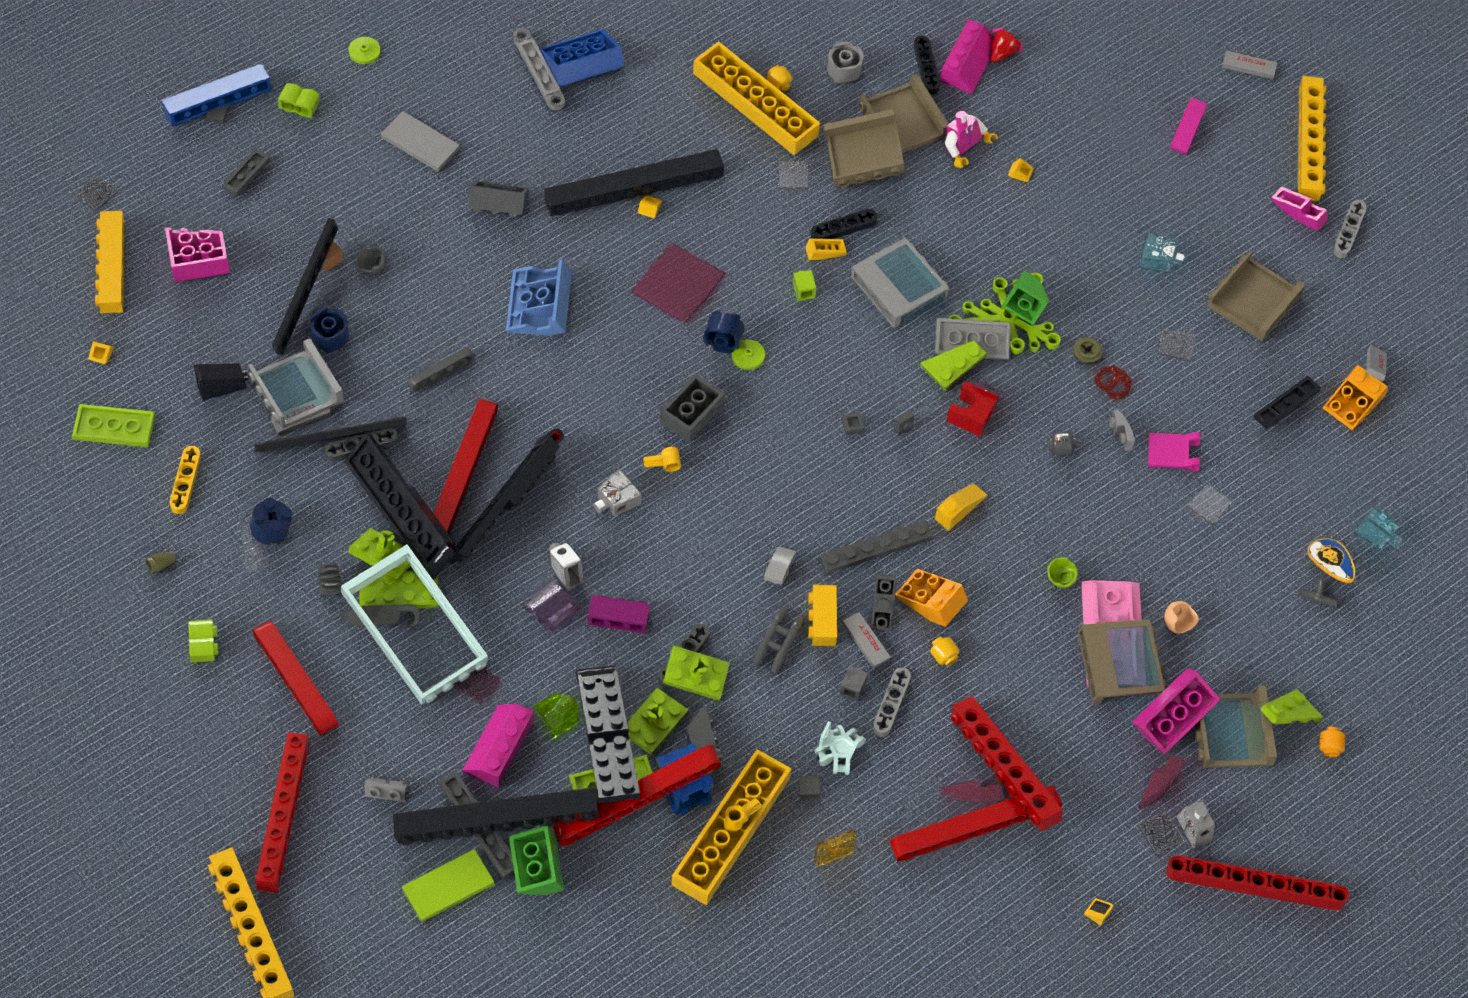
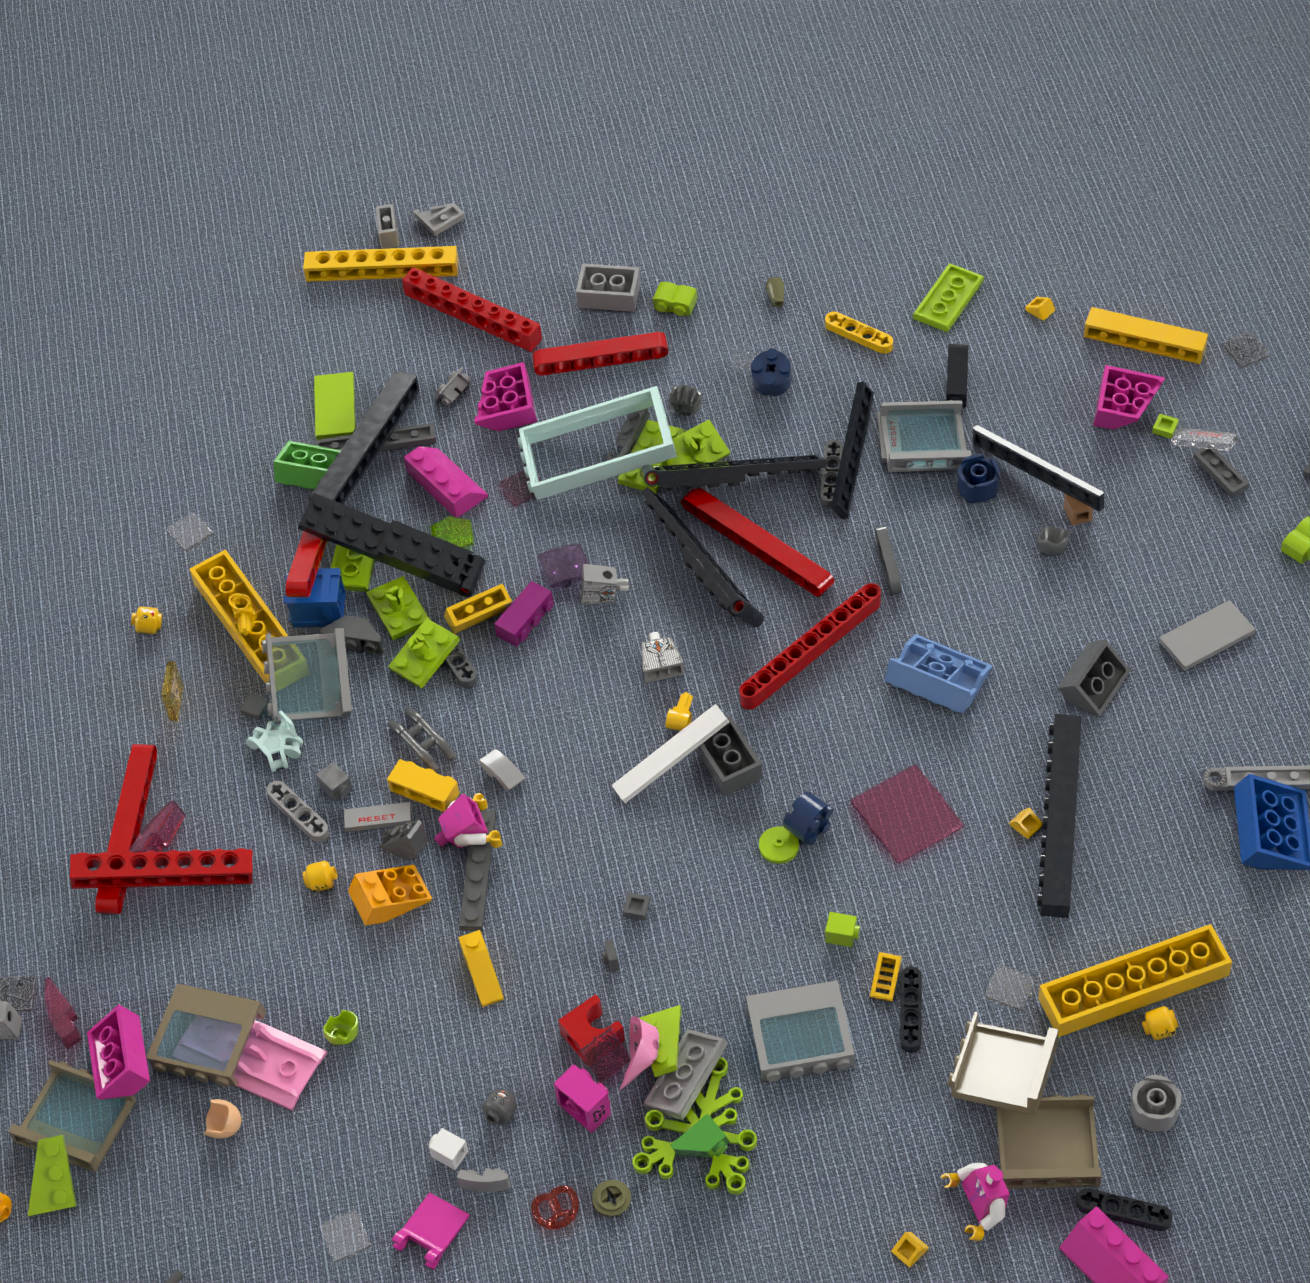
camera: 125 degrees right, 5 degrees down
none -> yellow head [131,606,162,634]
none -> clear piece [166,511,214,552]
none -> clear light blue panel [262,628,352,722]
none -> light grey brick [375,204,400,249]
none -> light grey wing [413,203,465,236]
none -> white brick [429,1128,468,1170]
none -> dark pink torso [435,793,502,848]
none -> yellow brick [444,583,512,634]
none -> dark pink wedge [474,362,537,431]
none -> dark pink brick [554,1064,611,1134]
none -> light grey brick [576,263,641,312]
none -> white tile [612,704,729,803]
none -> bright pink piece [619,1016,659,1091]
none -> red beam [739,583,881,710]
none -> lime plate [1152,413,1179,439]
none -> clear tile [1171,427,1237,451]

